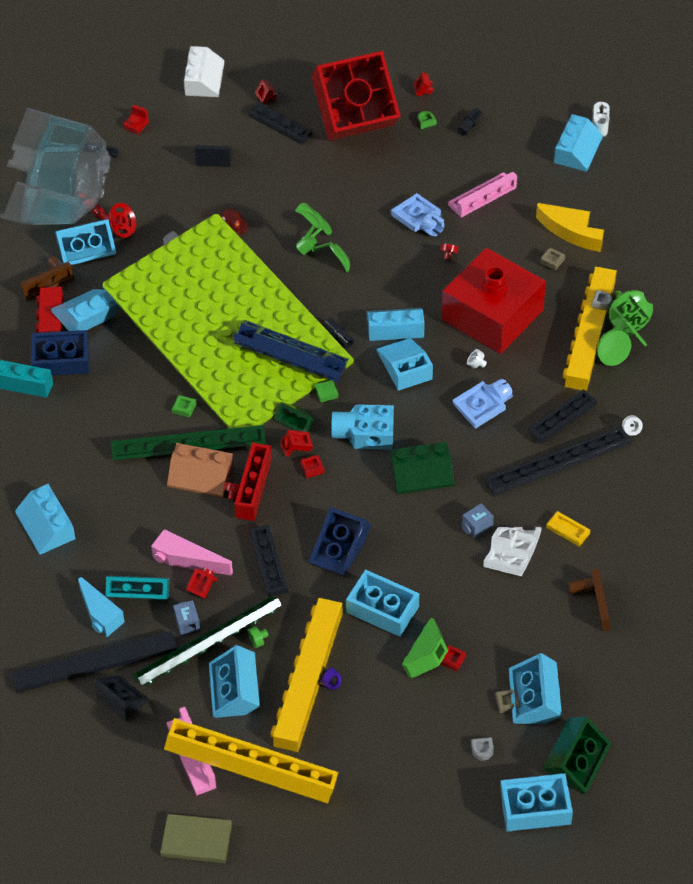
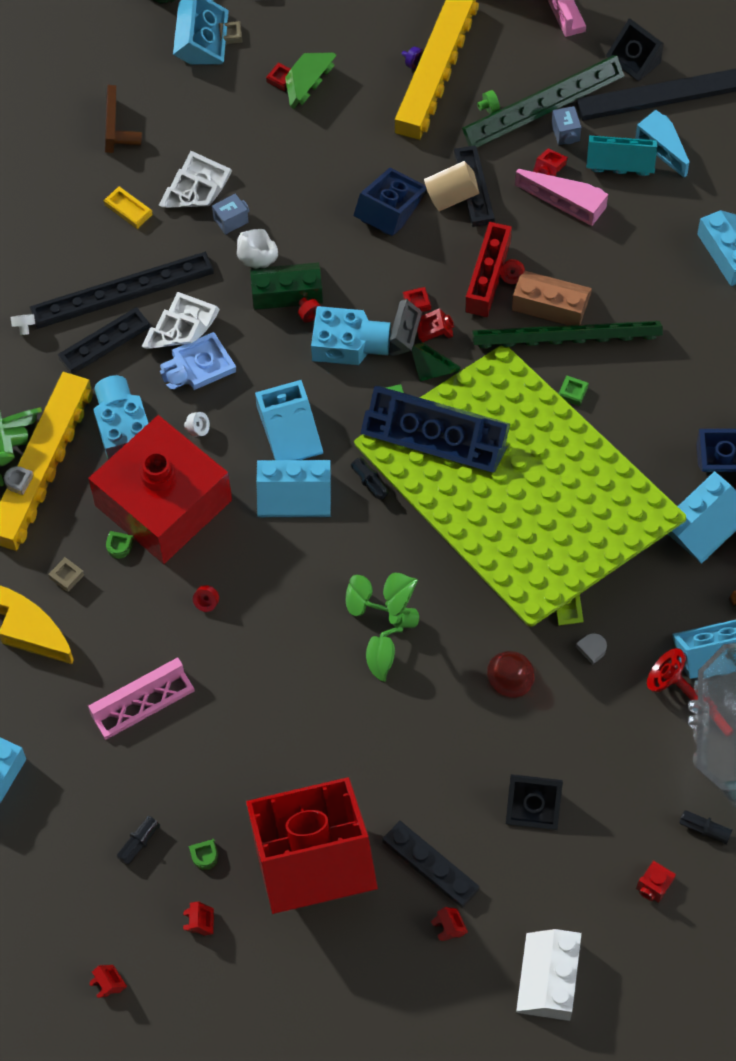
camera: 175 degrees left, 10 degrees up
medium azure slope [209,645,260,718] -> none
medium azure brick [346,569,419,637] -> none
light blue plate [391,193,444,236] -> none
none -> red tile [89,965,127,998]
none -> medium azure brick [93,375,149,460]
none -> white slope [142,292,220,349]
none -> white hair [237,229,278,269]
none -> red tile [298,298,322,323]
none -> dark grey panel [389,299,422,356]
none -> tan brick [424,161,479,211]

